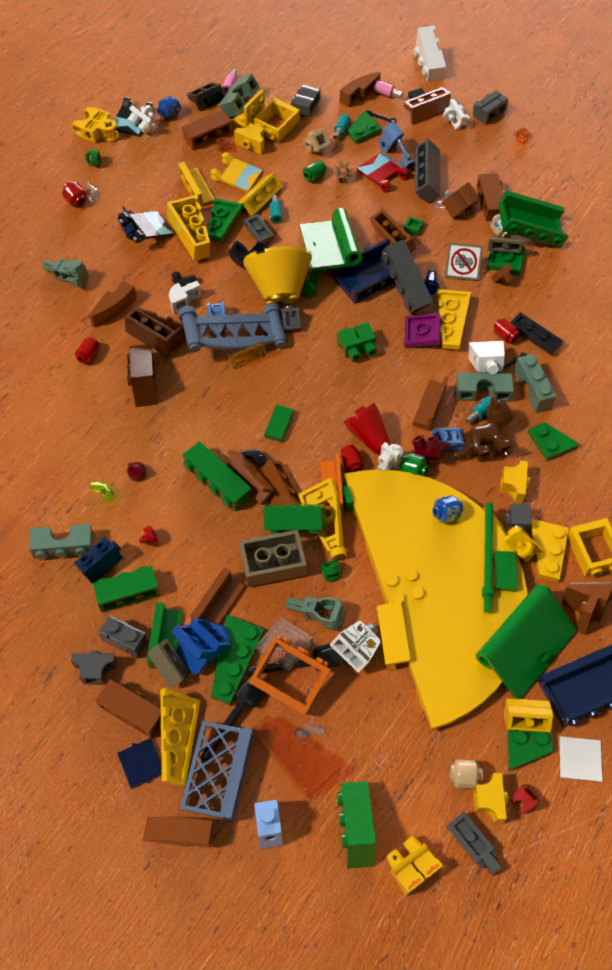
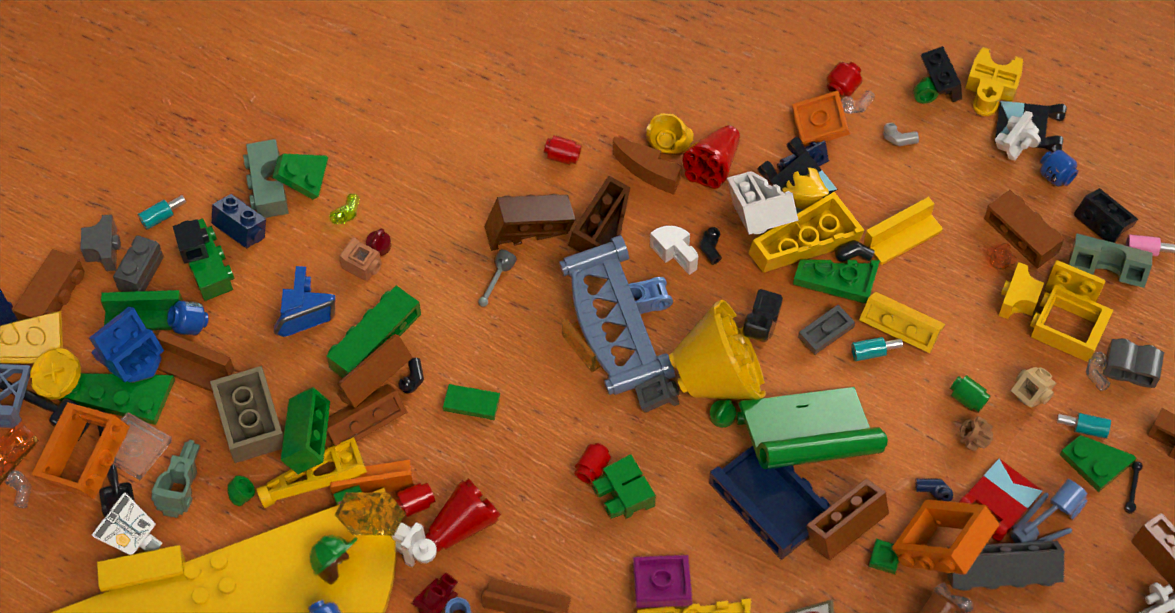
camera: 85 degrees right, 0 degrees up
sand green piece [43,258,89,288] -> none
red tile [139,525,159,546] -> none
dark tan slope [147,639,189,687] -> none
yellow flag [210,152,262,193] -> none
dark grey brick [381,240,433,314] -> none
green head [399,453,429,476] -> none
clear blue cone [424,270,439,295] -> none
none -> yellow tile [30,348,81,400]
none -> teal piece [138,195,186,230]
none -> blue head [167,300,208,336]
none -> black brick [173,219,210,264]
none -> green wing [272,153,328,200]
none -> blue piece [274,266,336,337]
none -> green piece [310,535,358,585]
none -> clear yellow brick [335,492,405,535]
none -> nougat window [339,237,382,282]
none -> hinge [478,250,517,307]
none -> red brick [574,443,611,484]
none -> yellow hair [646,113,694,154]
none -> red cone [682,125,740,189]
none -> white wedge [727,171,798,234]
none -> yellow hair [782,167,829,210]
none -> orange plate [791,91,850,147]
none -> black arm [835,240,875,262]
none -> light grey arm [883,123,919,146]
none -> orange window [892,499,1000,575]
none -> dark blue arm [915,478,953,502]
none -> black bracket [921,46,962,102]
none -> clear arm [1086,351,1110,391]

